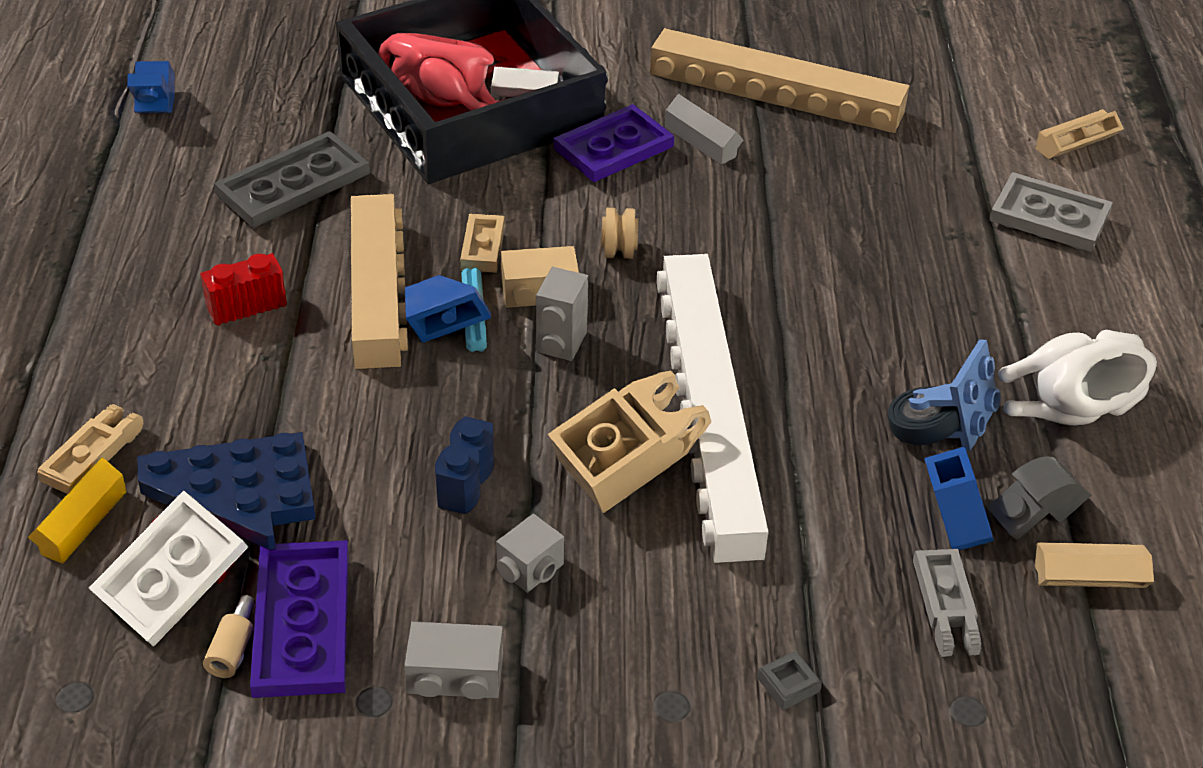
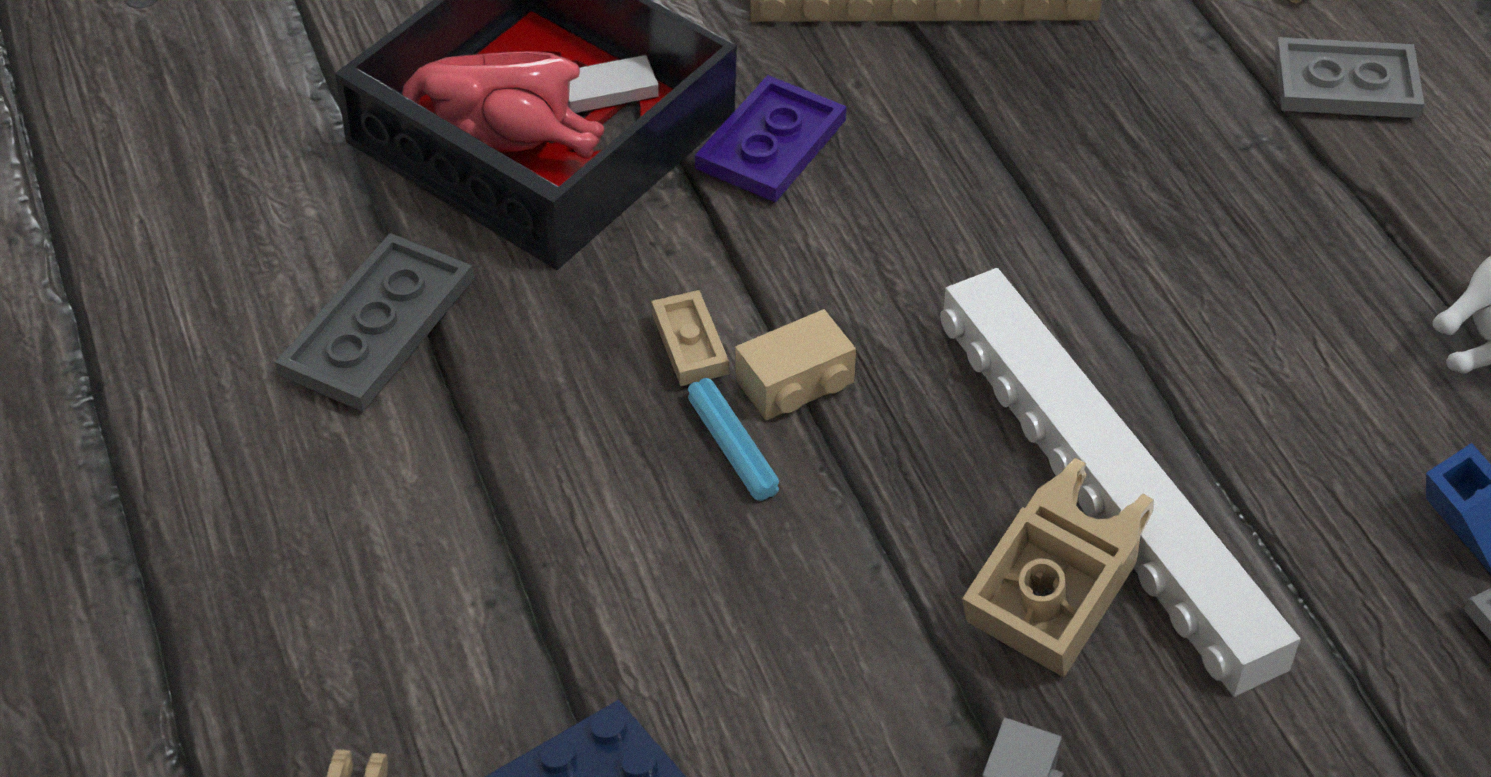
camera: 20 degrees left, 5 degrees up
blue brick [127,61,175,114] -> none
red brick [200,253,287,326] -> none
tan brick [351,194,408,369] -> none
blue slope [405,275,491,343] -> none
dark blue brick [435,416,494,514] -> none
light grey brick [536,266,588,361] -> none
tan wheel [601,207,638,259] -> none
light grey piece [665,94,744,165] -> none
medium blue plate [888,339,1001,451] -> none

